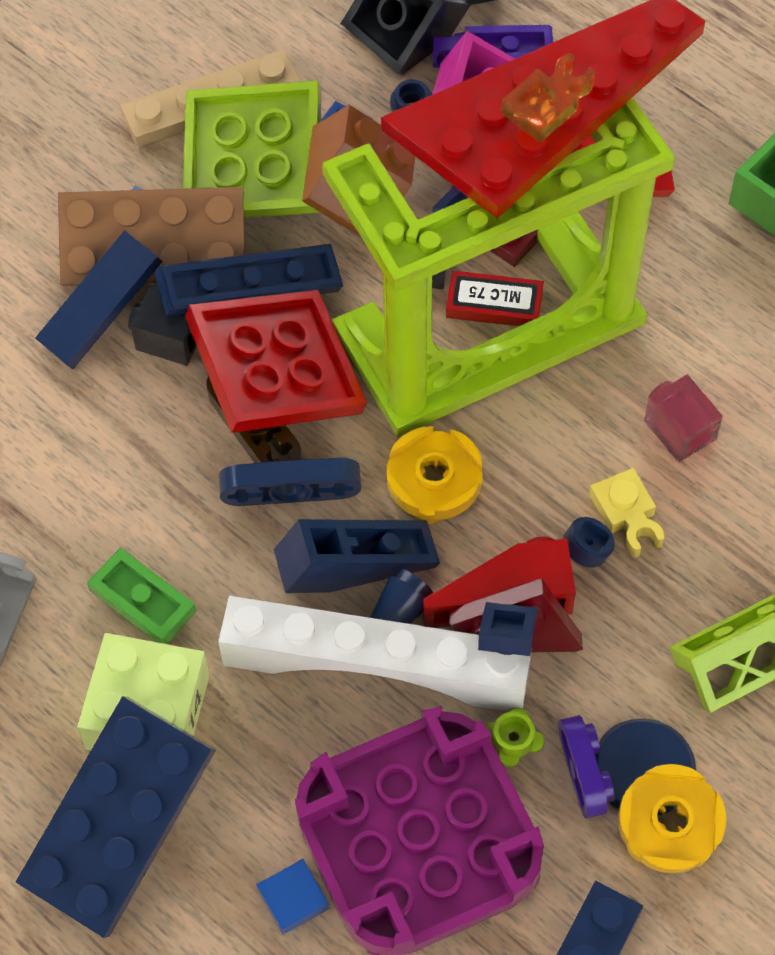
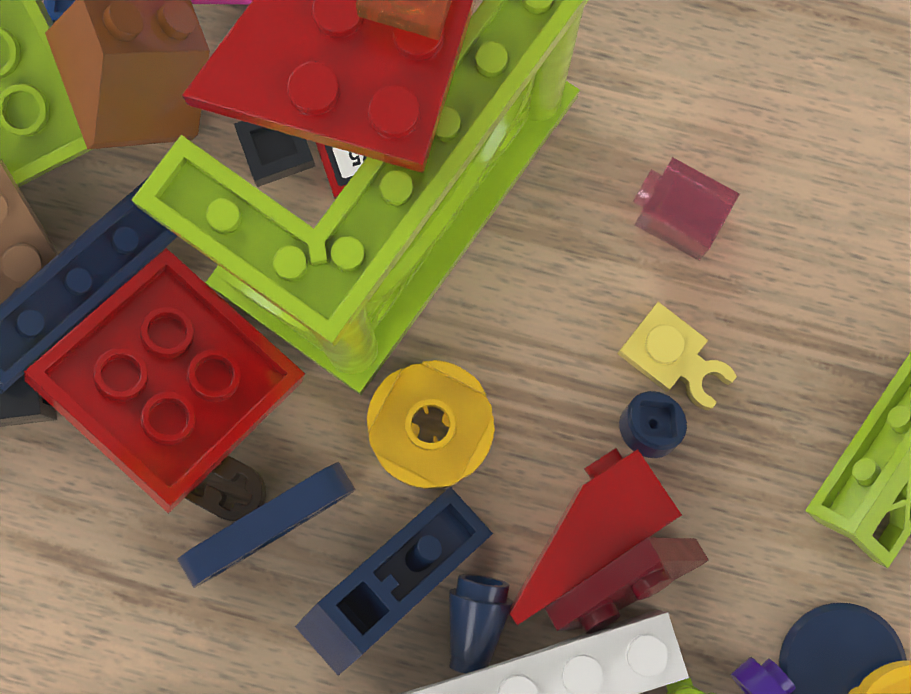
camera: 30 degrees left, 20 degrees up
dark blue plate [478,602,537,656] -> none

